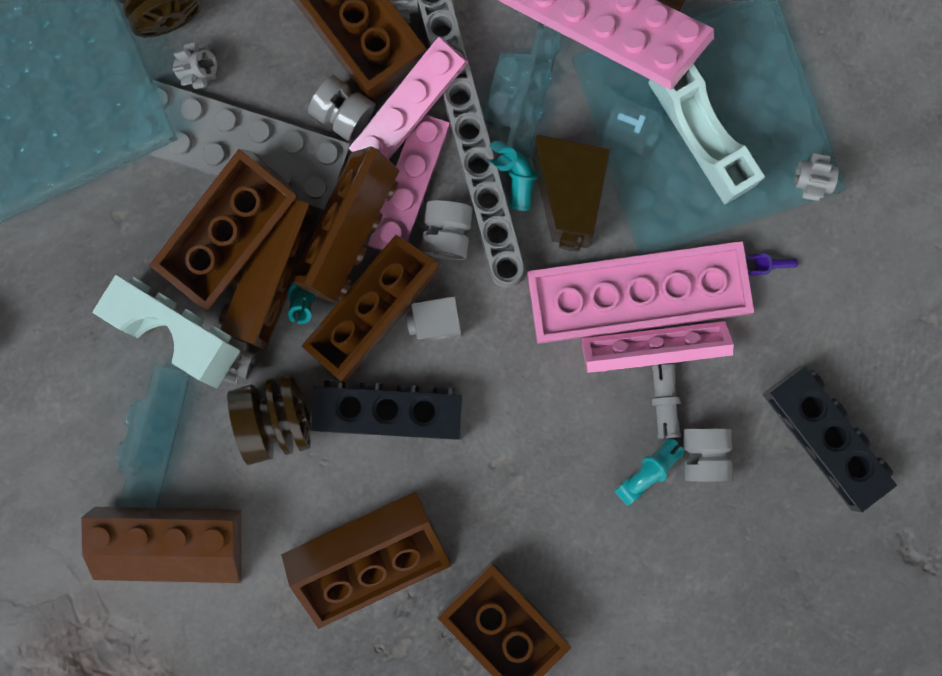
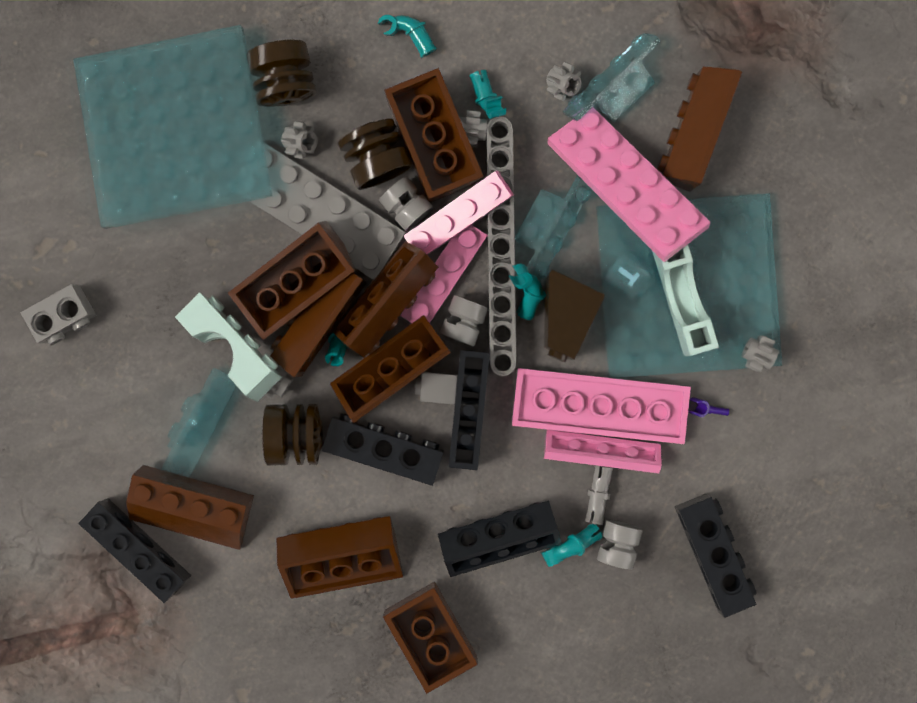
camera: 10 degrees right, 5 degrees up
none -> black brick [78,498,192,603]
none -> dark brown wheel [338,118,413,190]
none -> black brick [438,500,562,577]
none -> black brick [449,350,490,471]

